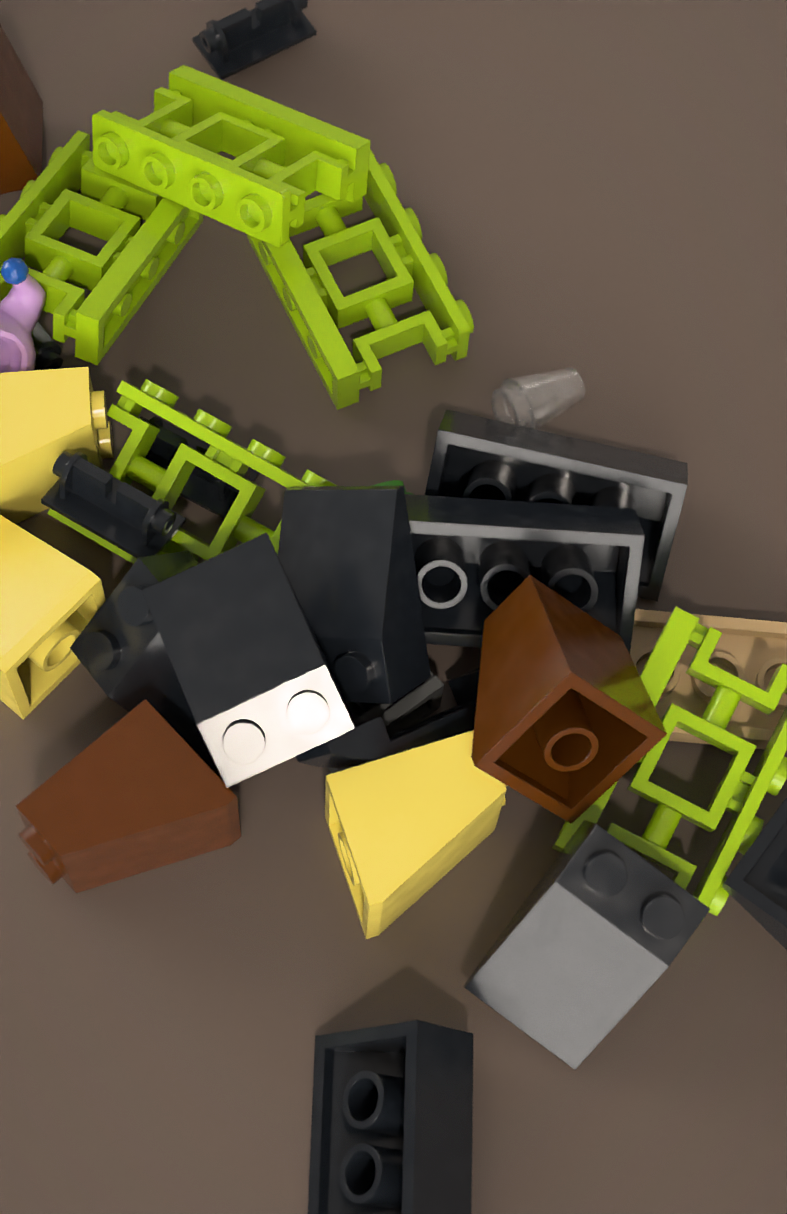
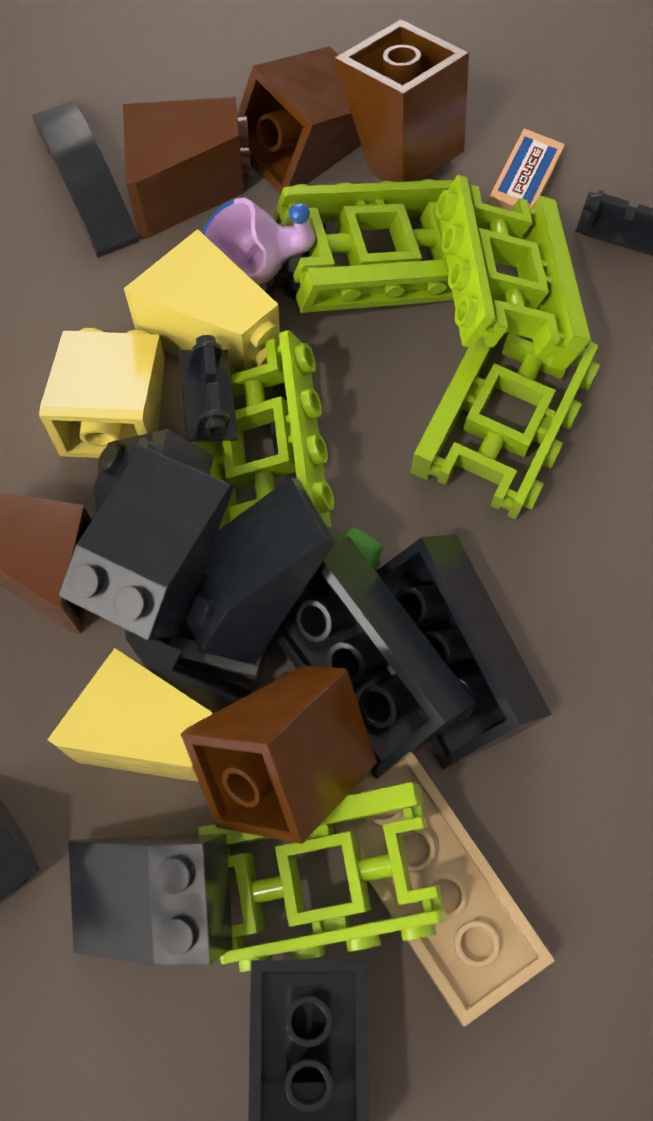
camera: 55 degrees right, 5 degrees up
clear cone [491,367,585,430] -> none
none -> tile [488,128,565,211]

